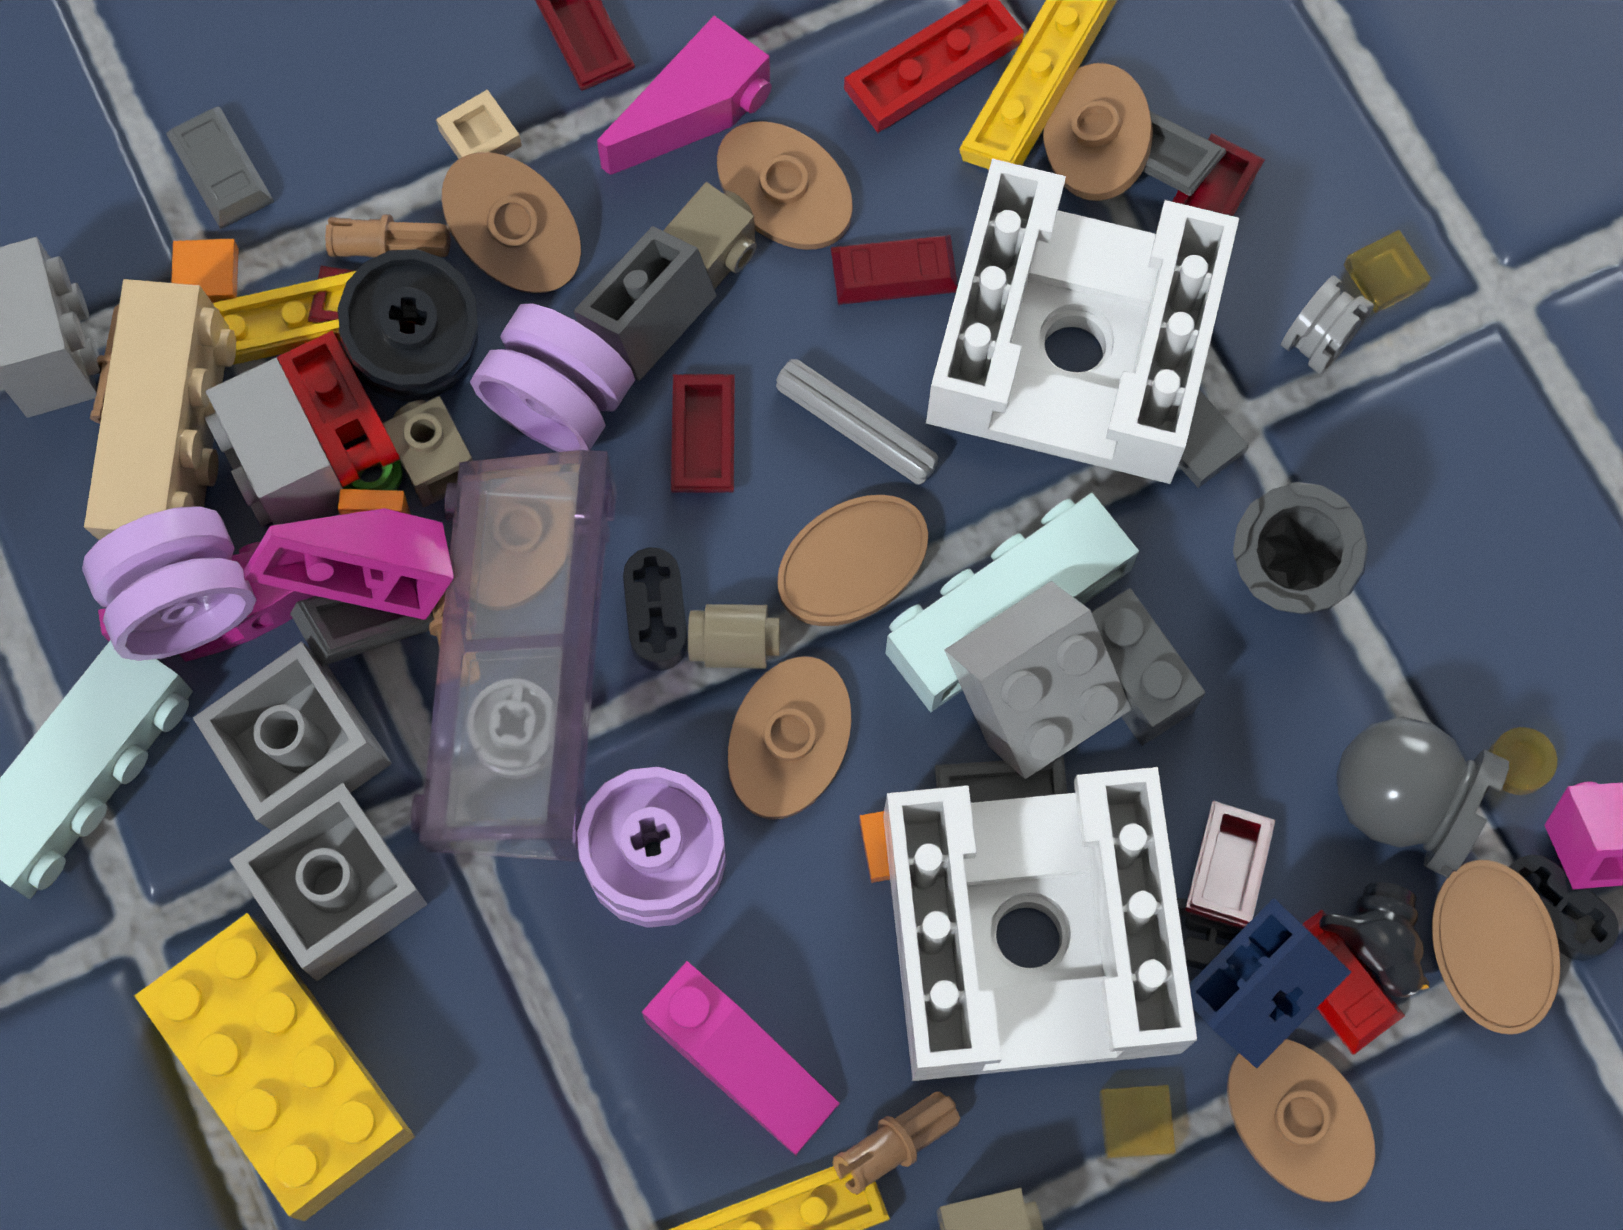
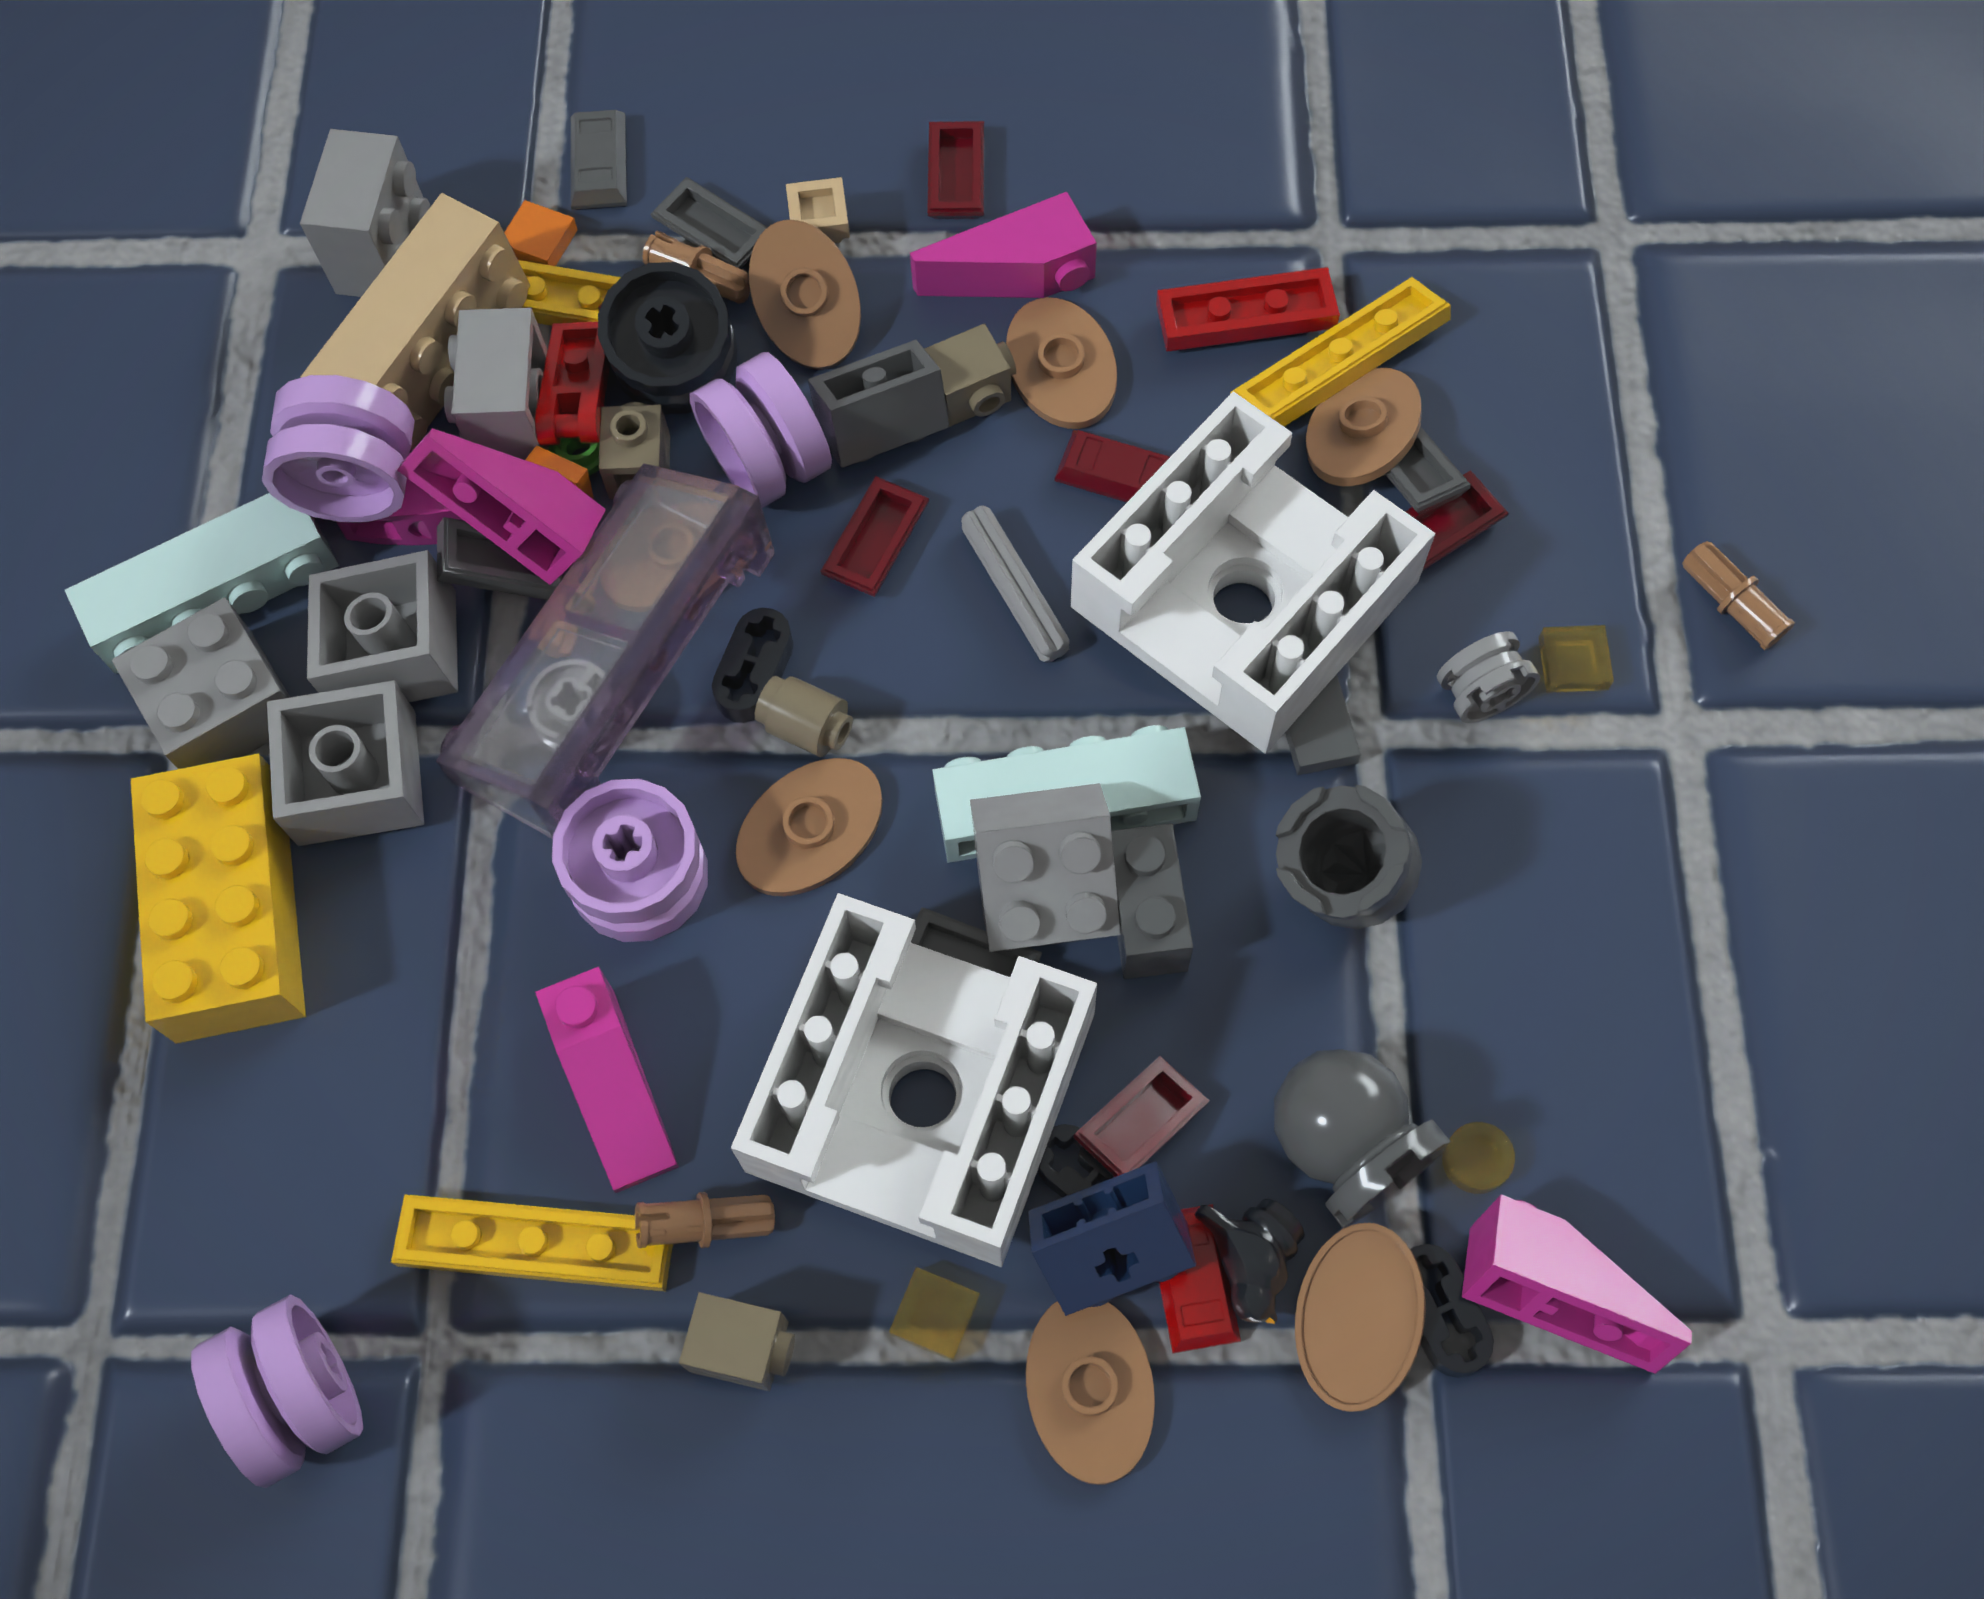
camera: 30 degrees right, 5 degrees down
medium nougat piece [778,495,928,626] -> none
none -> light grey brick [112,597,290,769]
none -> dark grey tile [651,177,768,269]
none -> medium nougat axle [1682,541,1795,651]

